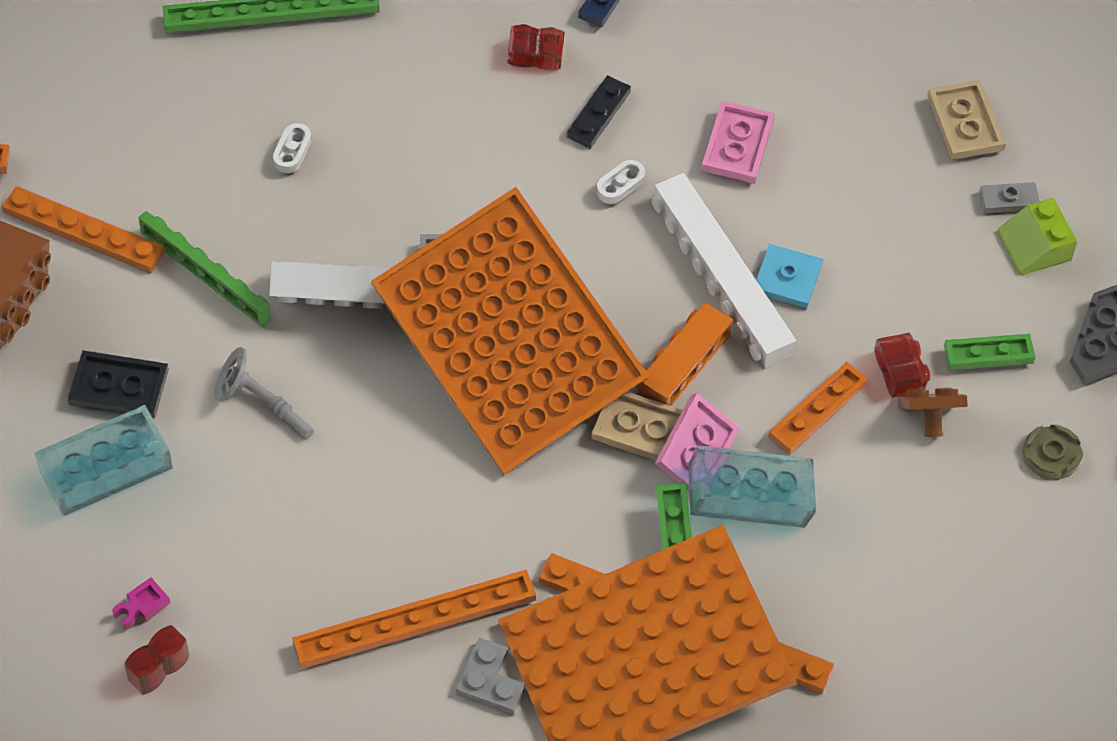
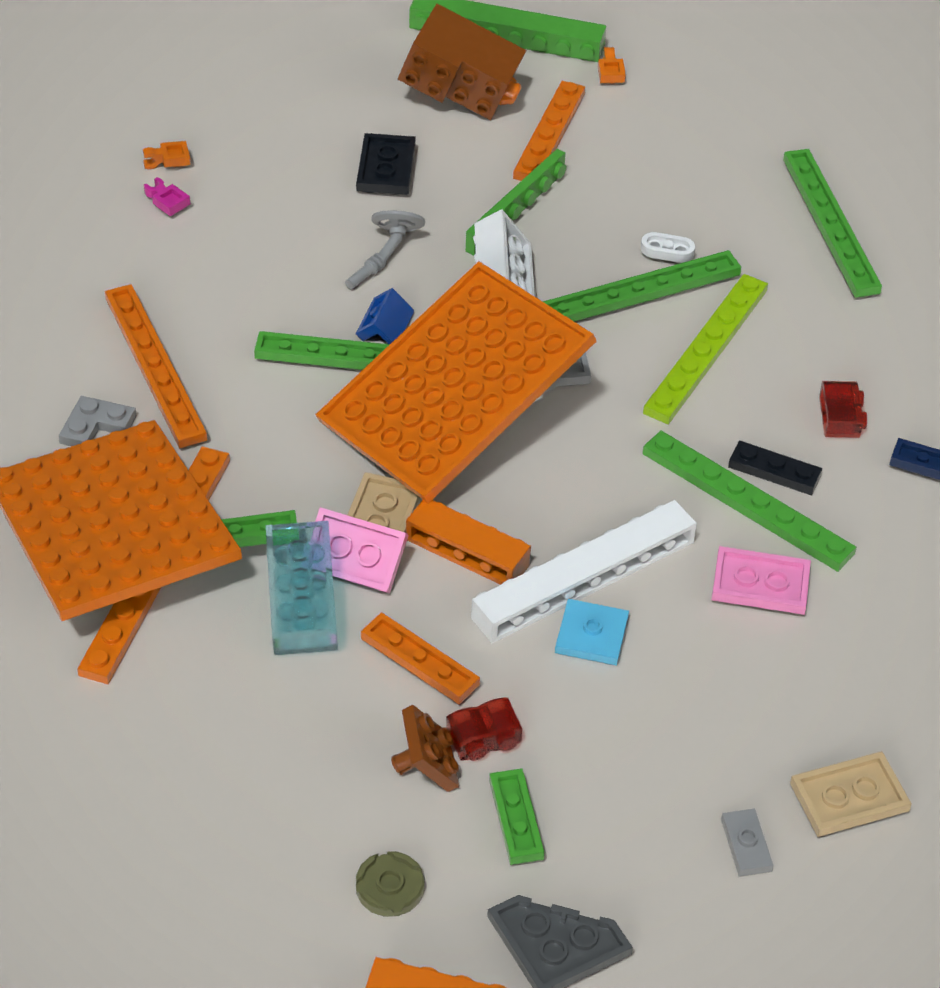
camera: 85 degrees right, 10 degrees down
clear light blue brick [34,405,173,516] -> none
clear red brick [124,625,190,695] -> none
white plate [597,160,645,204] -> none
lime slope [997,198,1077,275] -> none
none -> orange plate [143,141,190,169]
none -> bright green plate [254,331,390,370]
none -> blue panel [355,288,414,344]
none -> bright green plate [543,250,742,322]
none -> lime plate [643,274,768,425]
none -> bright green plate [643,430,857,572]

